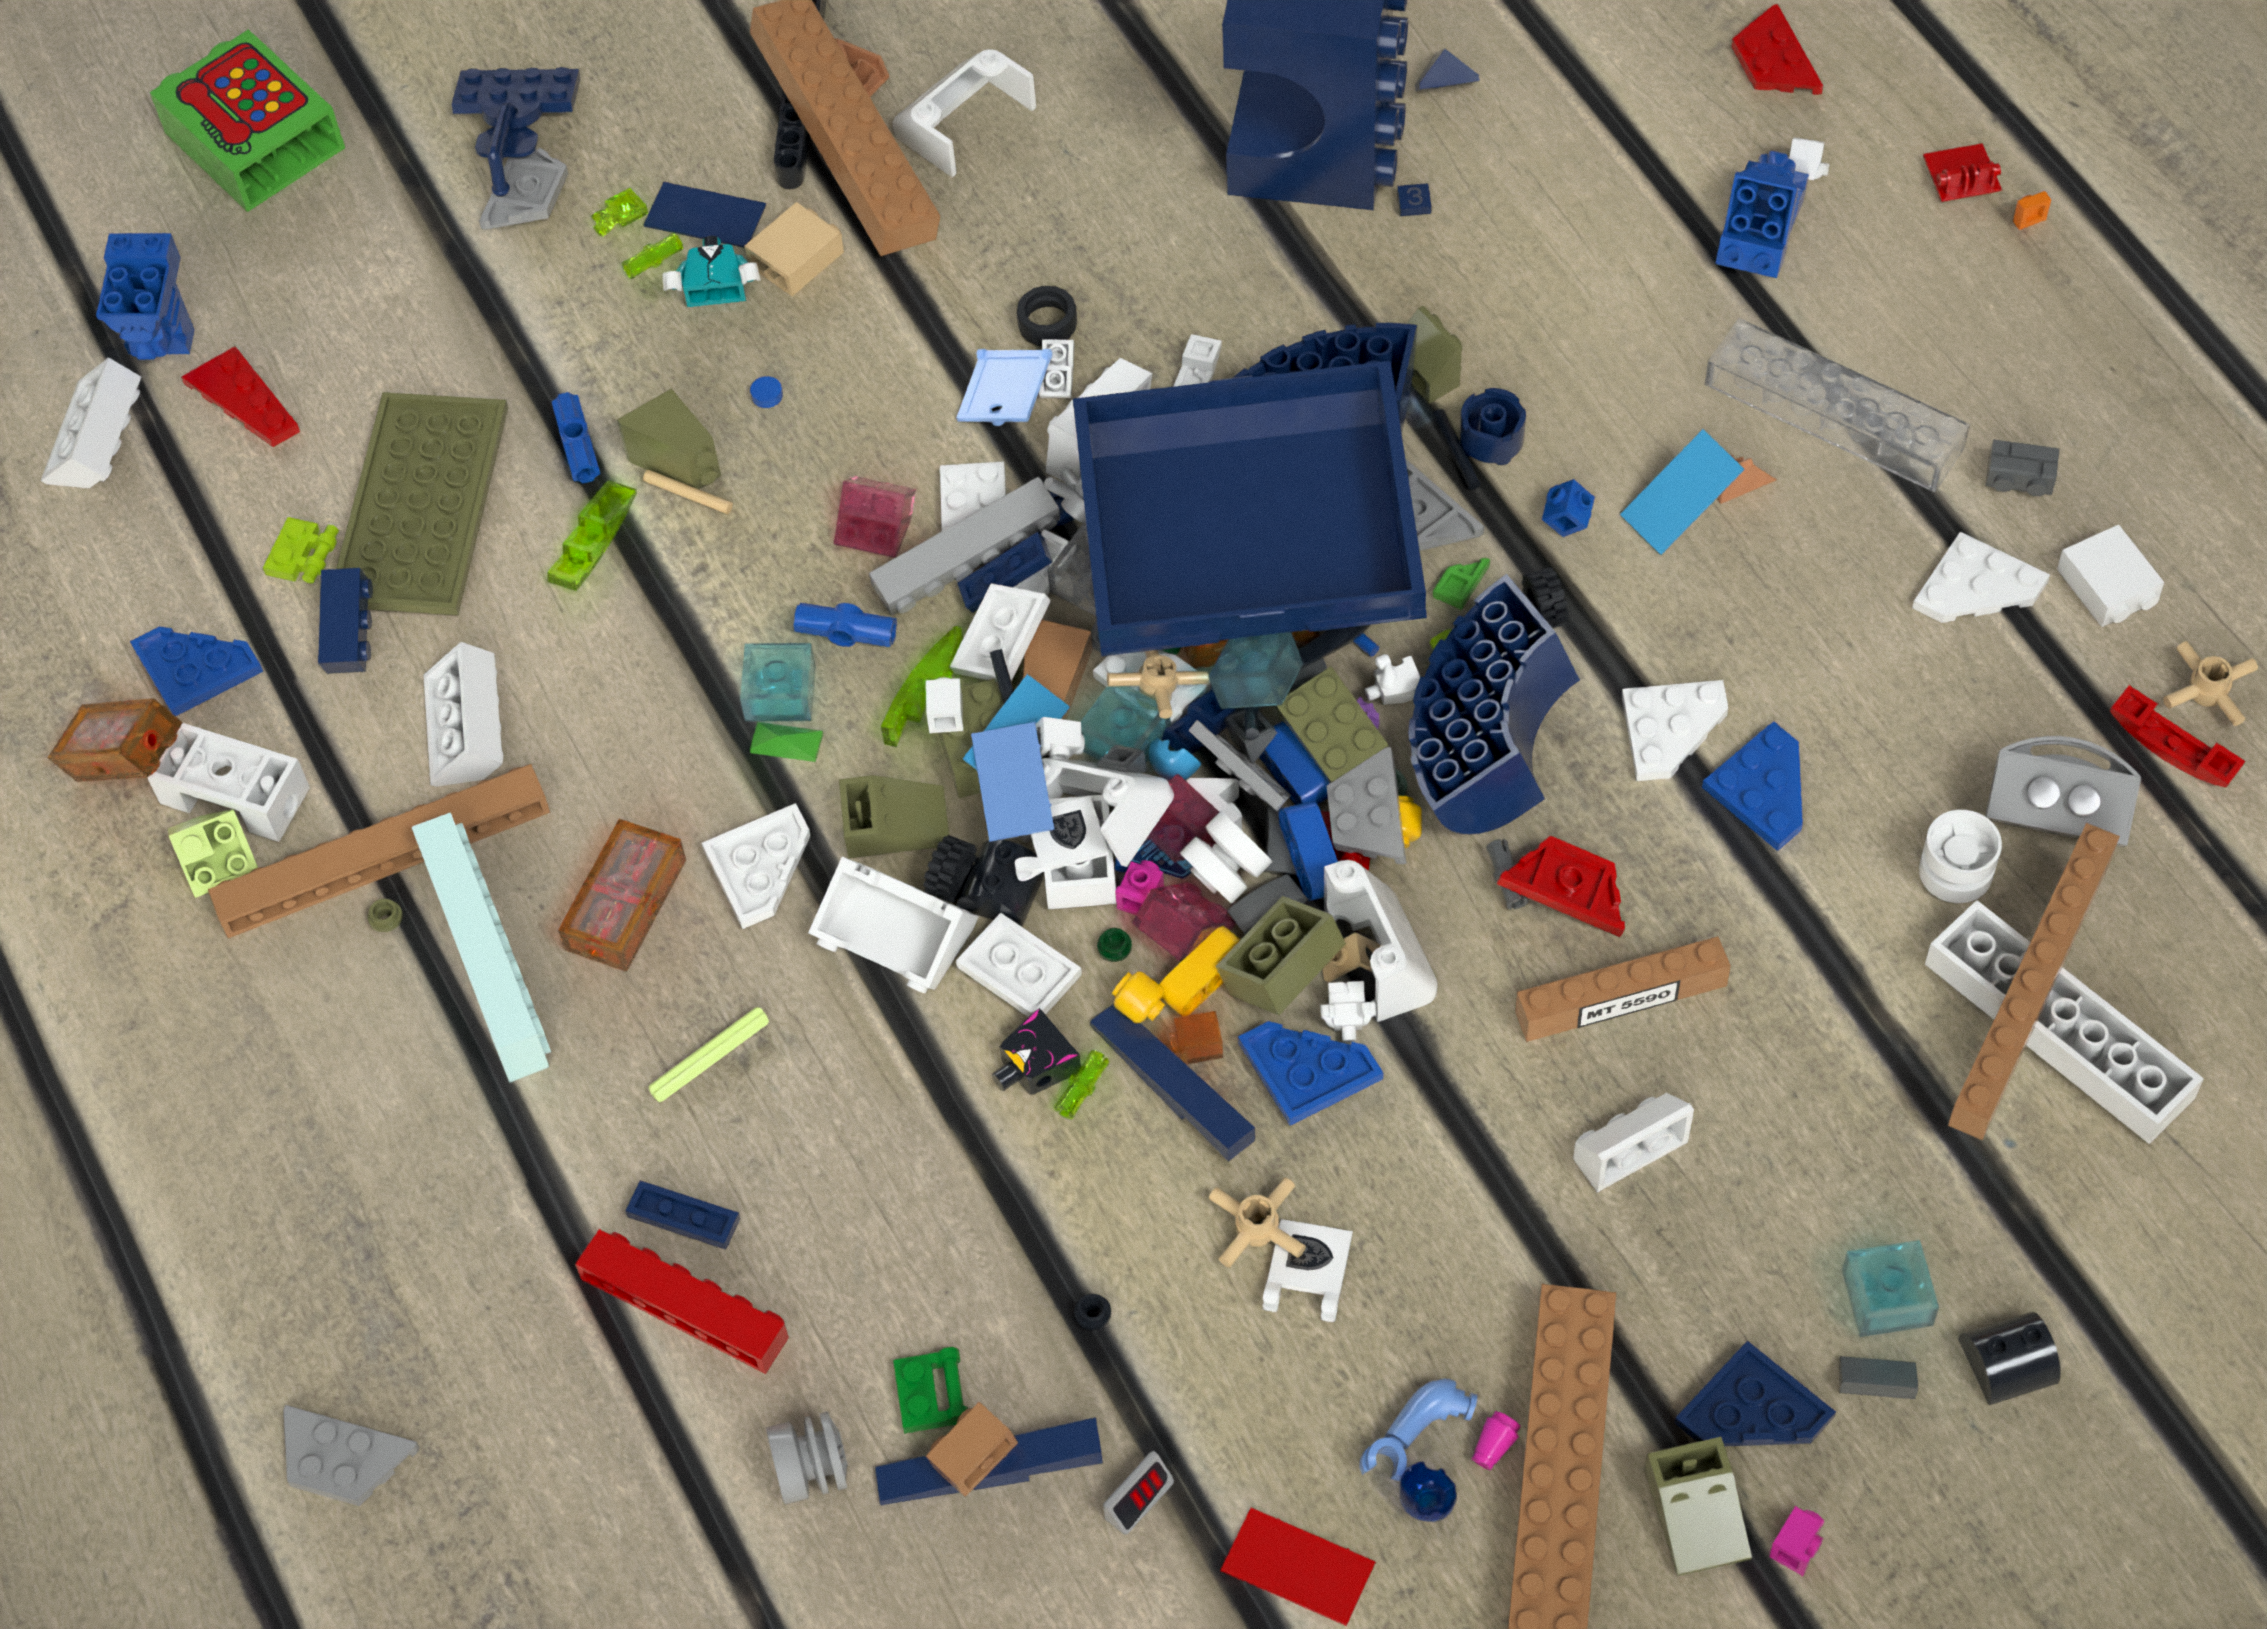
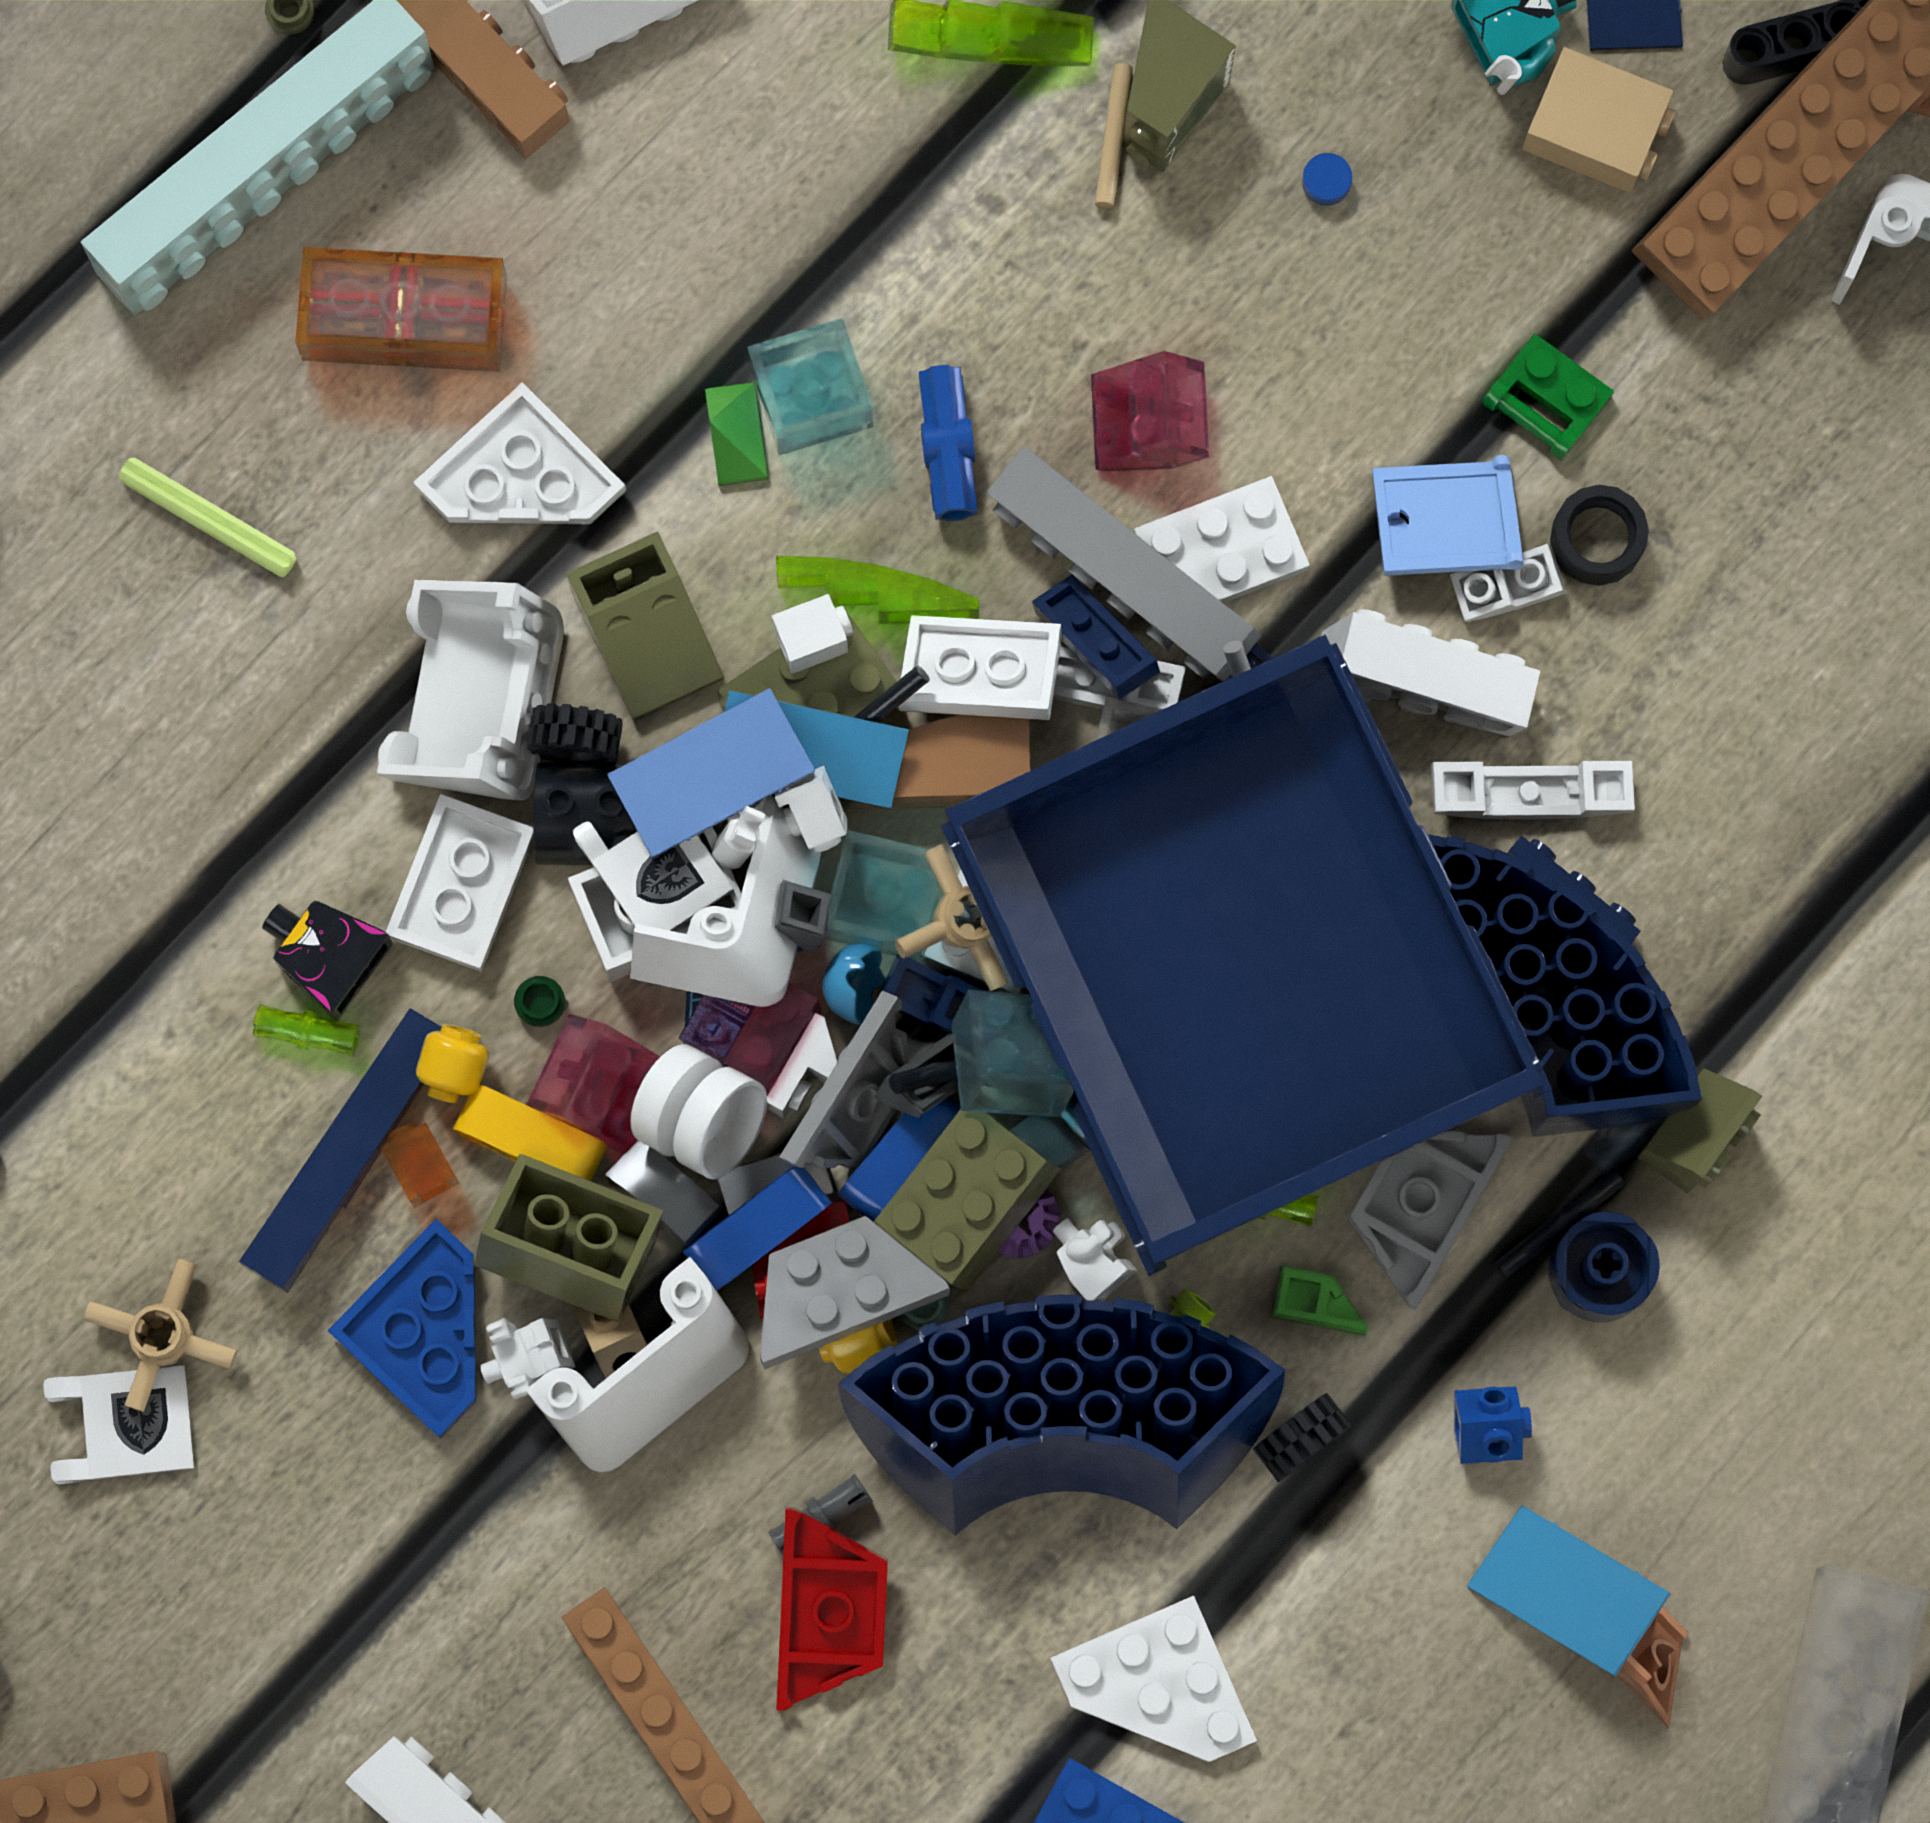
camera: 65 degrees right, 20 degrees up
dark pink brick [1115,860,1164,919] -> none
none -> white bar [711,806,766,869]
none -> green plate [1481,333,1614,461]

